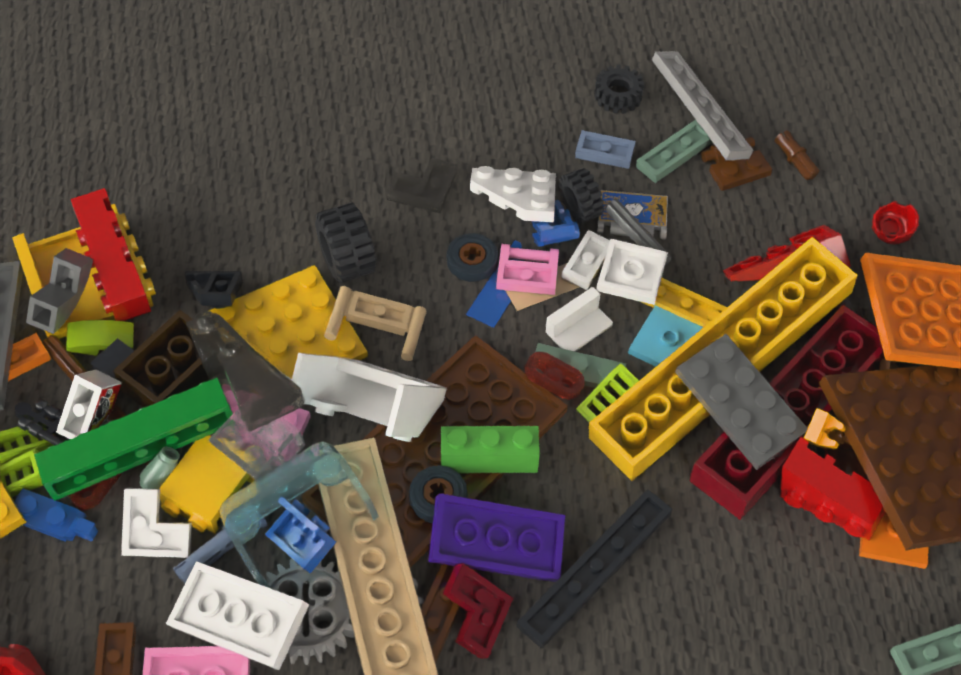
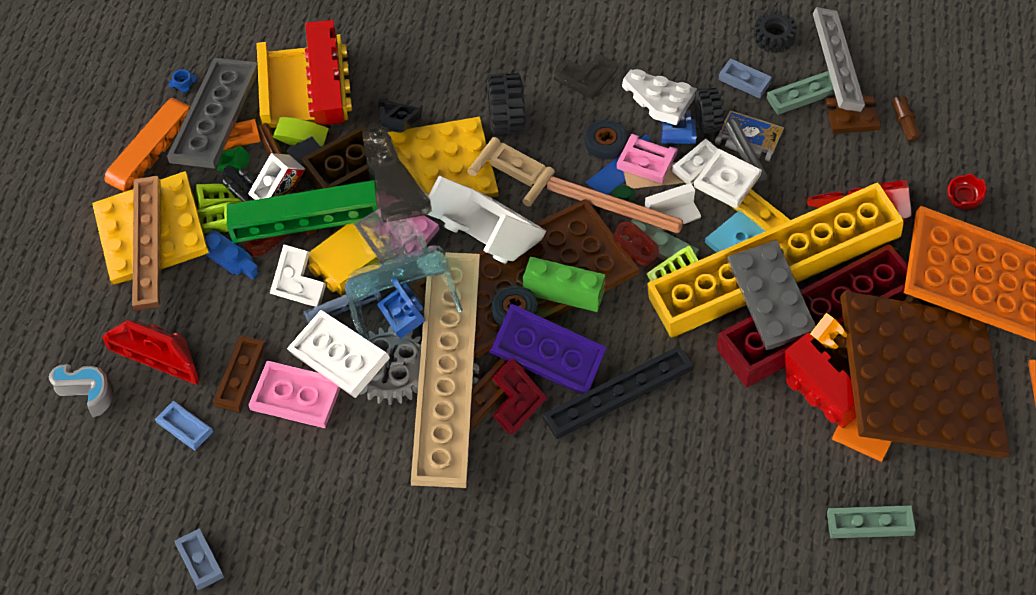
camera: 20 degrees right, 0 degrees up
dark grey brick [26,248,93,334] -> none
sand green cone [140,446,180,489] -> none
none -> green slope [217,146,250,173]
none -> nougat axle [547,176,683,233]
none -> dark green plate [611,185,636,203]

